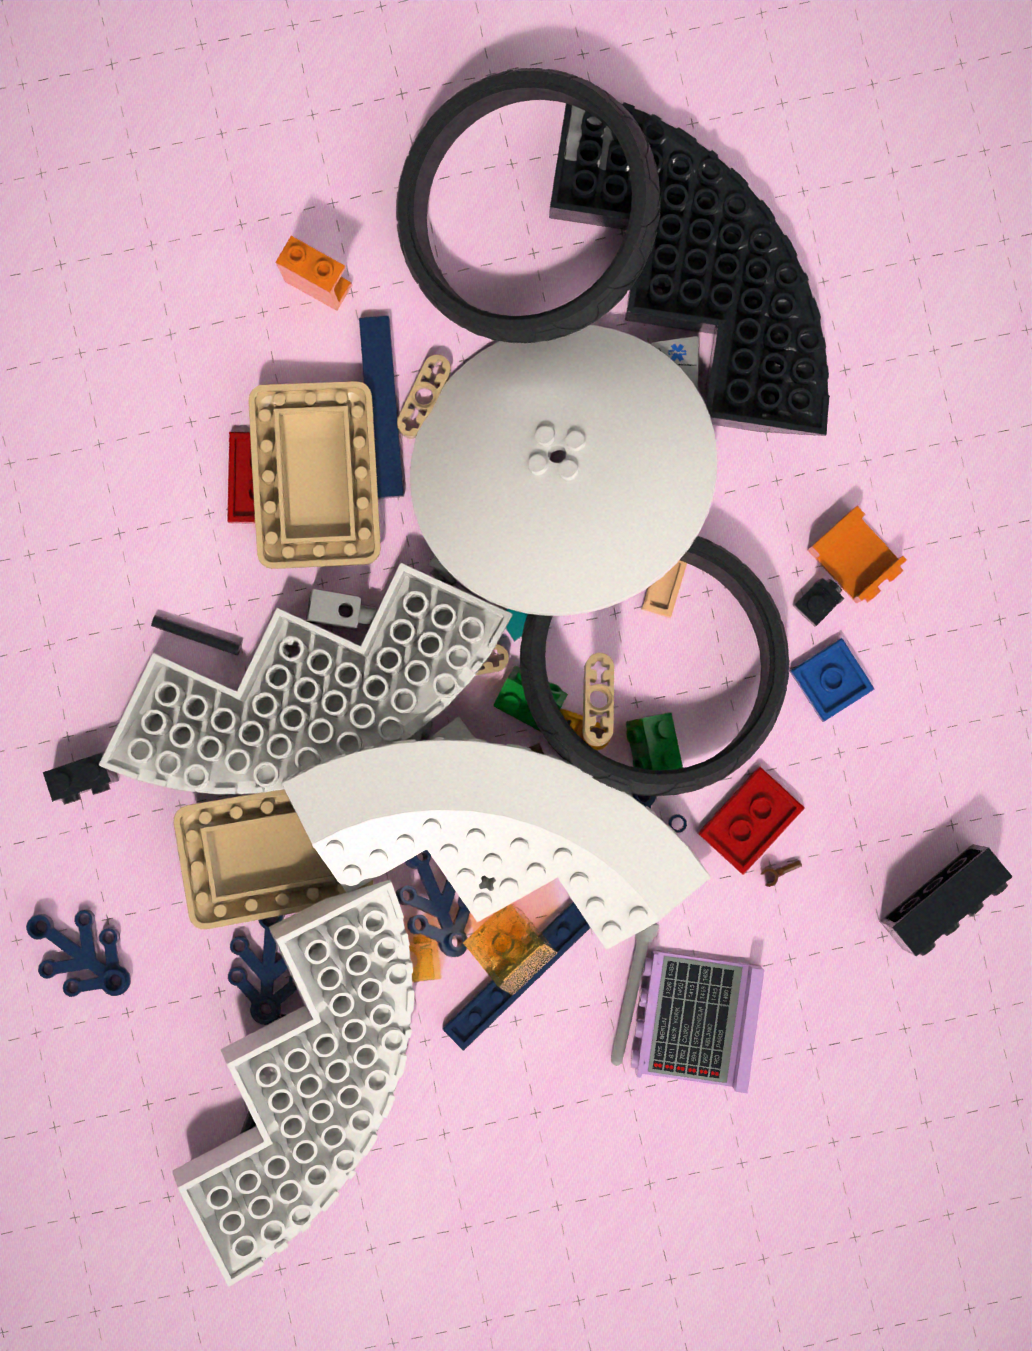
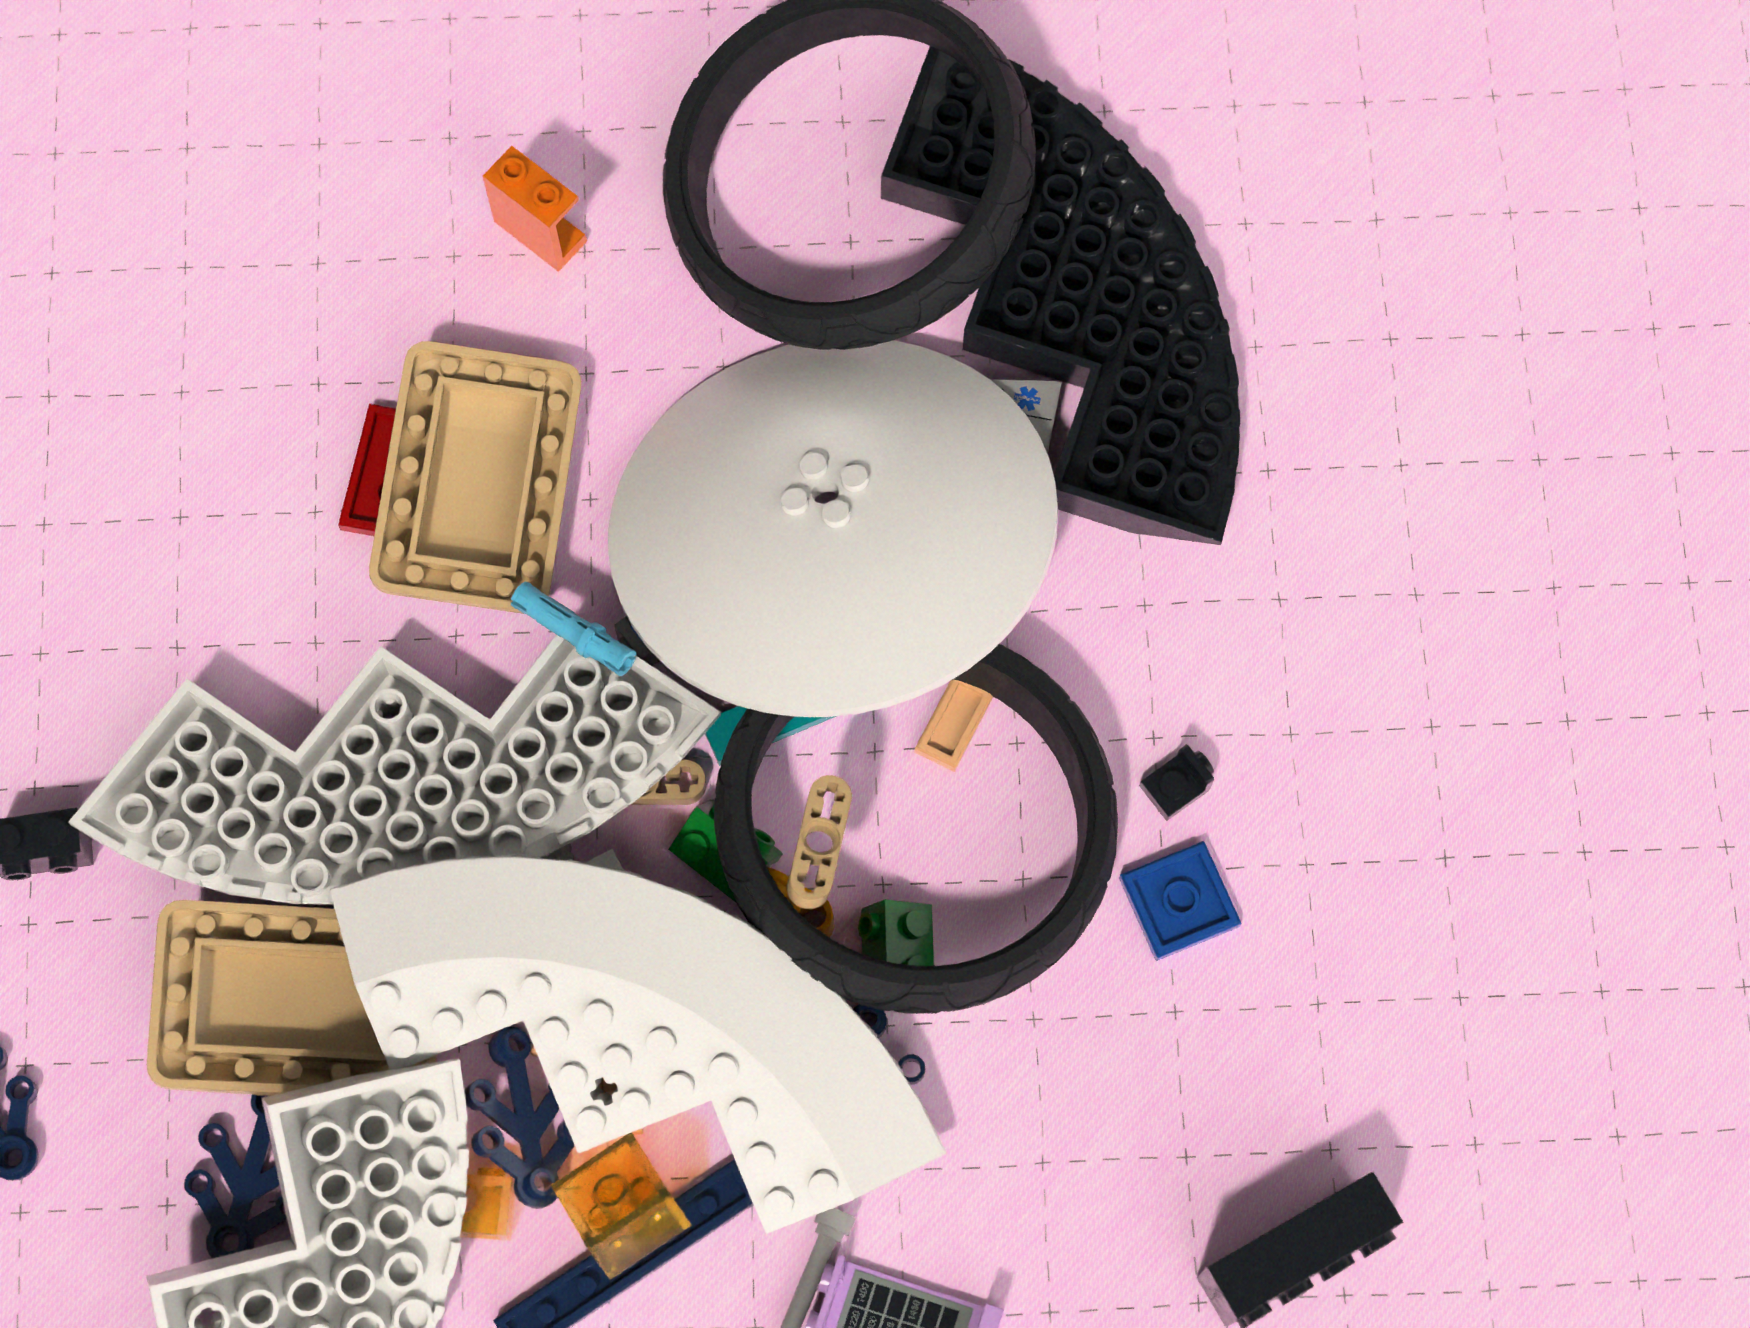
camera: 10 degrees right, 15 degrees down
black bar [151,615,242,656] -> none
light grey torso [306,589,377,629] -> none
dark blue tile [359,316,404,499] -> none
tan beam [397,355,451,439] -> none
red tile [697,766,805,875] -> none
reddish brown hand [760,860,802,887] -> none
orange panel [807,505,907,603] -> none
none -> medium azure pin [511,581,636,676]

